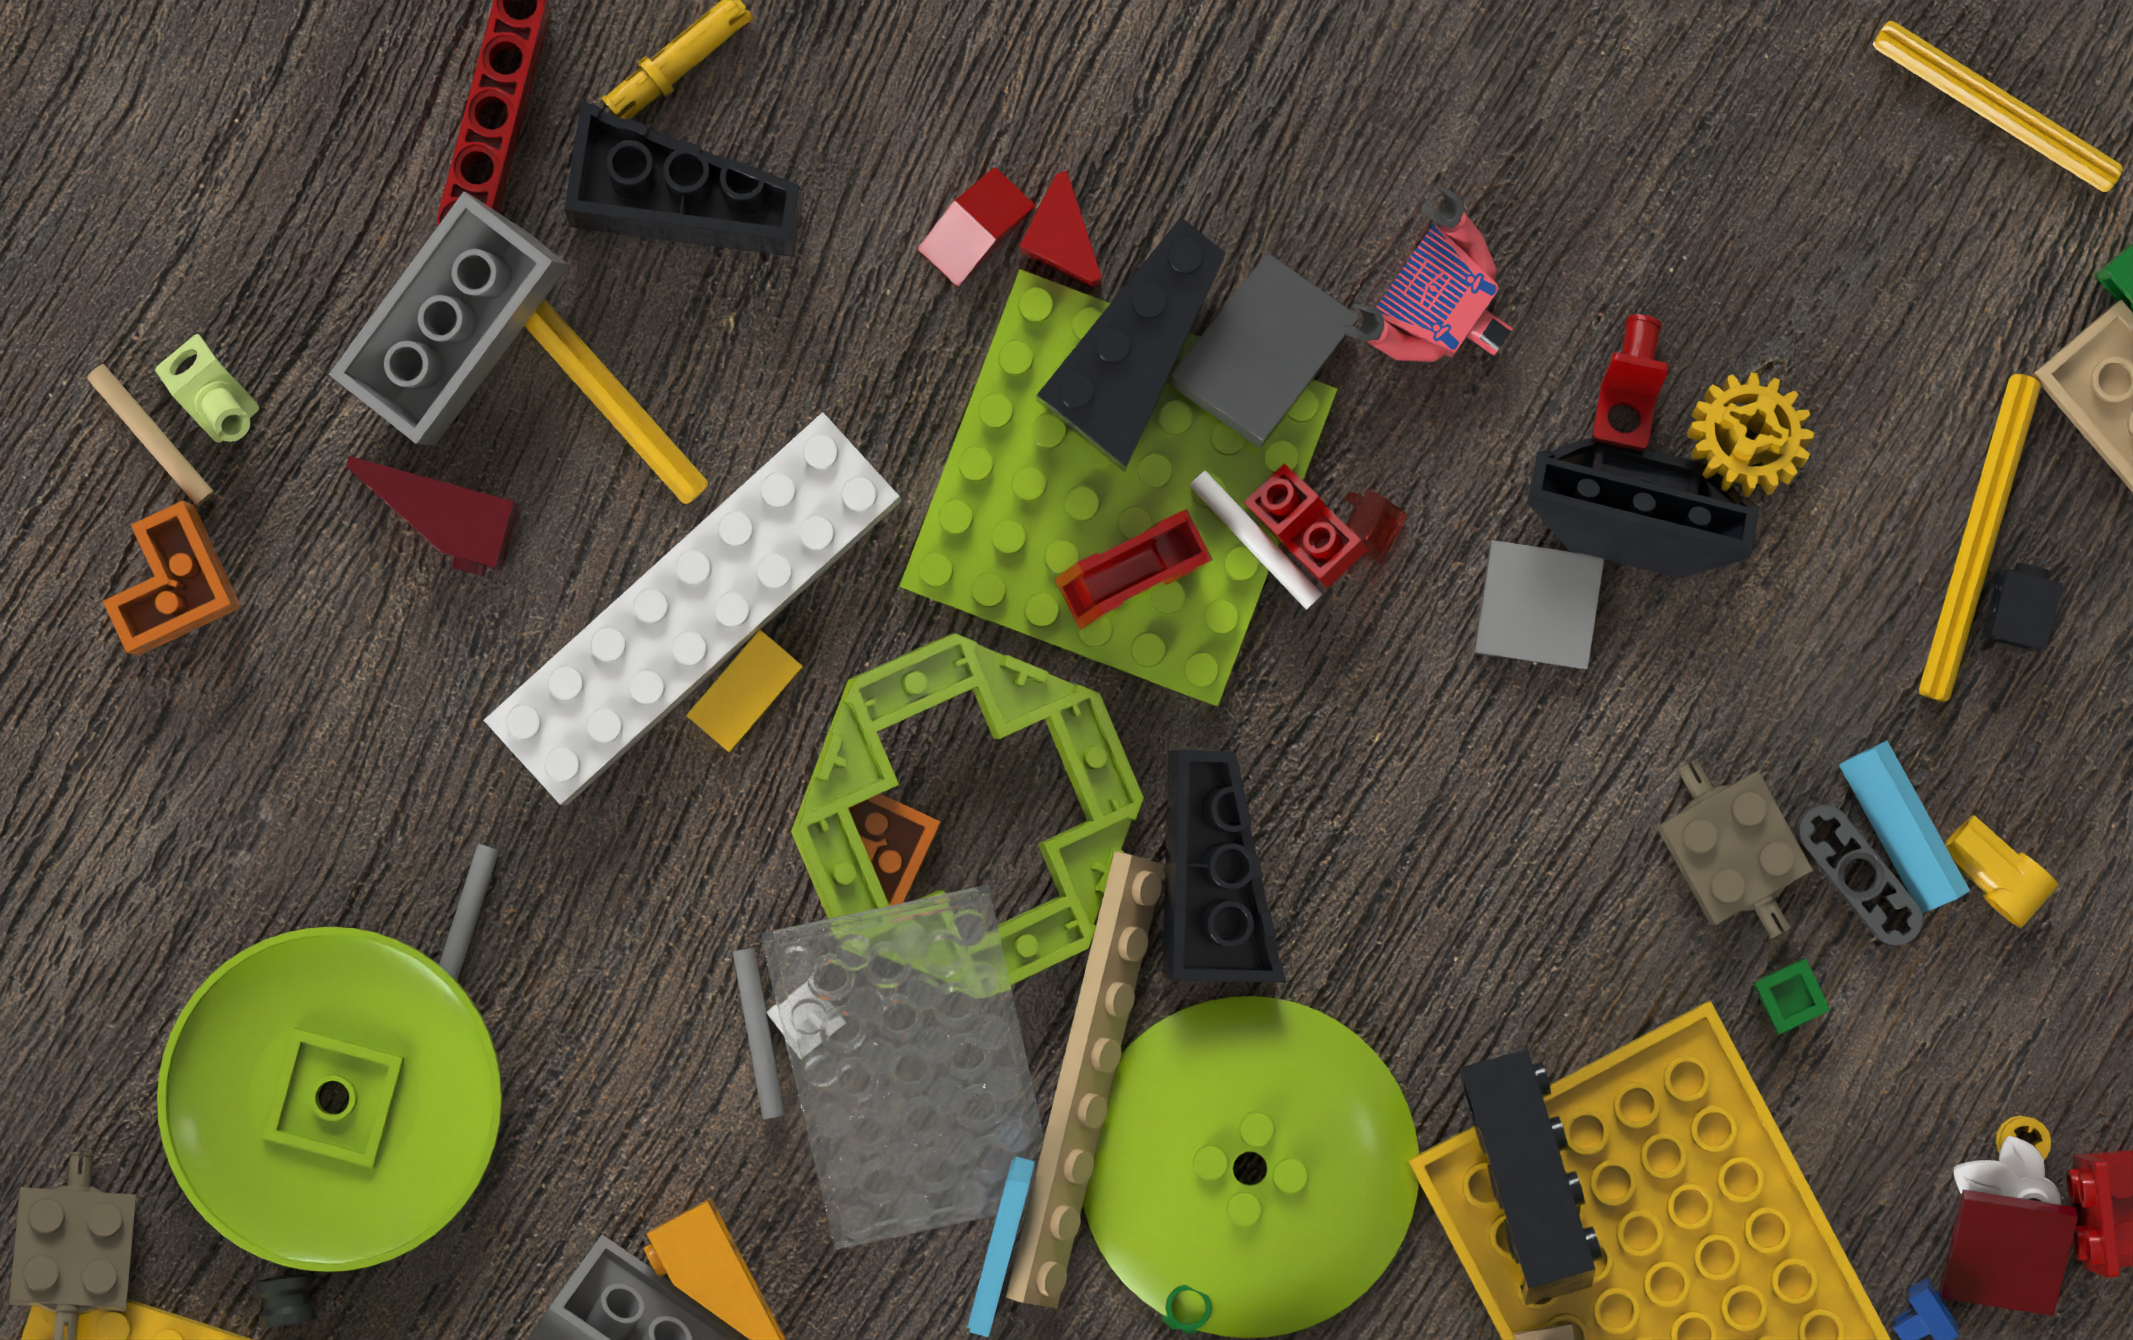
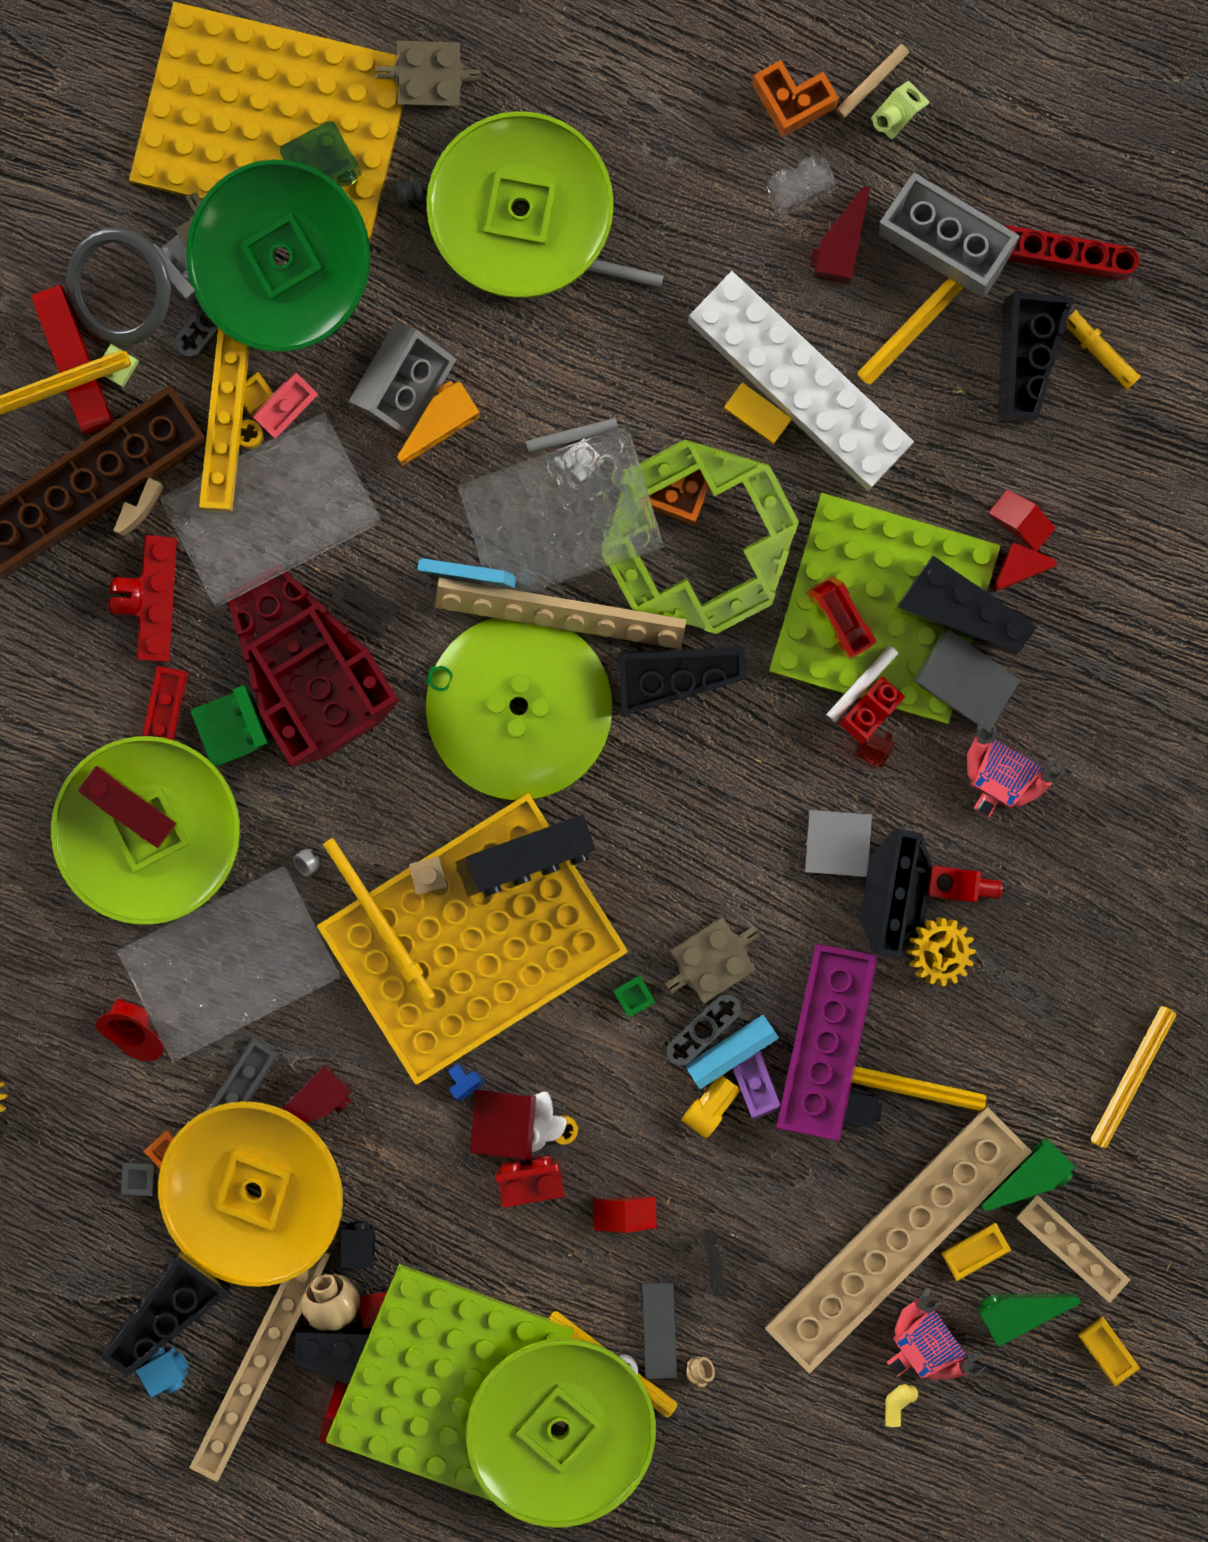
camera: 85 degrees right, 0 degrees up
none -> medium lavender plate [733,1051,781,1120]
none -> clear brick [766,156,838,218]
none -> magenta plate [776,944,878,1142]

